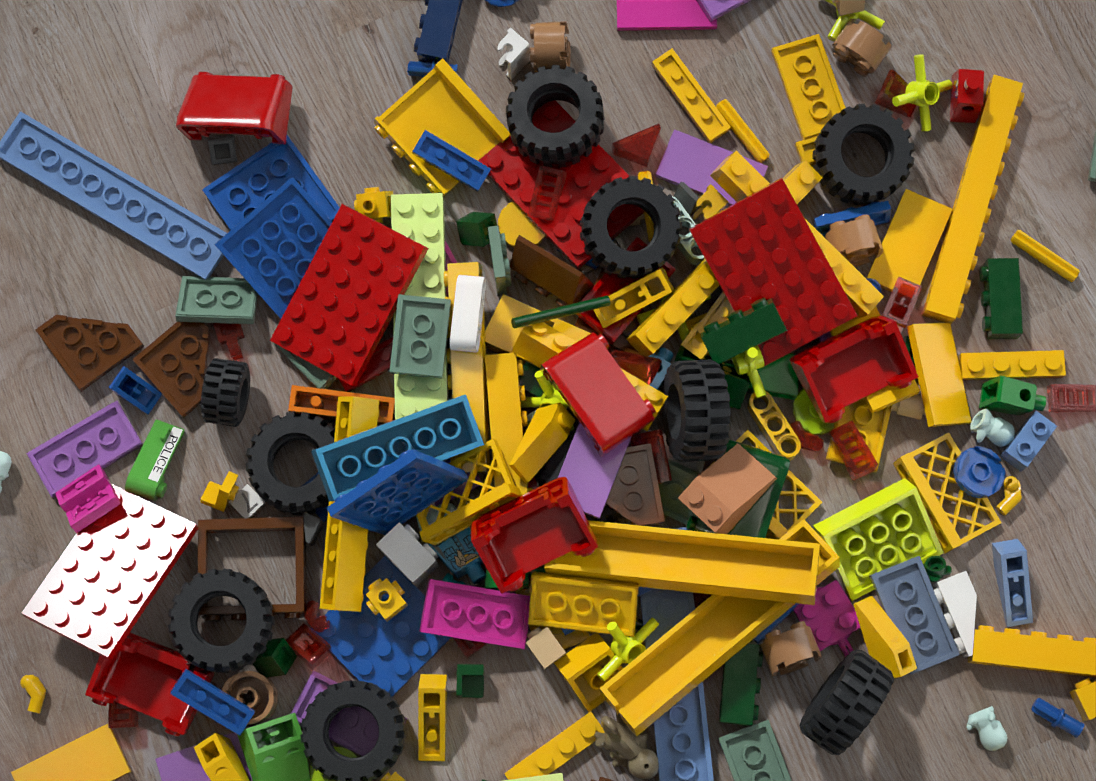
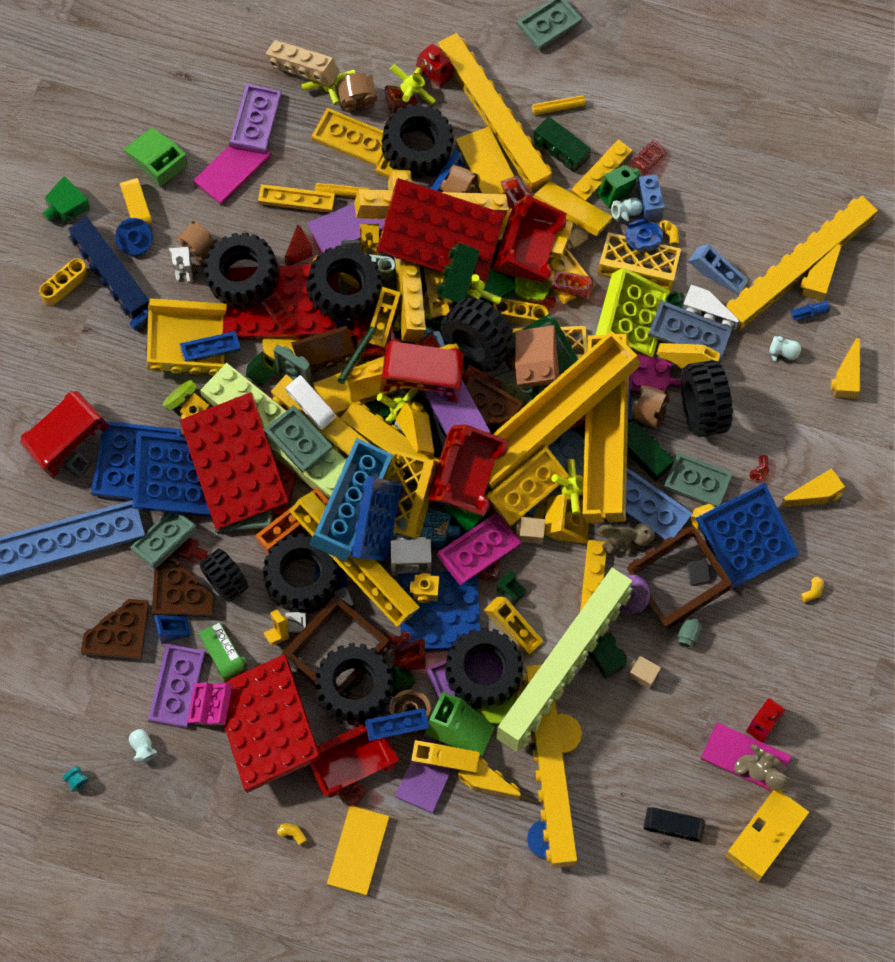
camera: 50 degrees left, 10 degrees down
none -> lime tile [162,380,196,411]

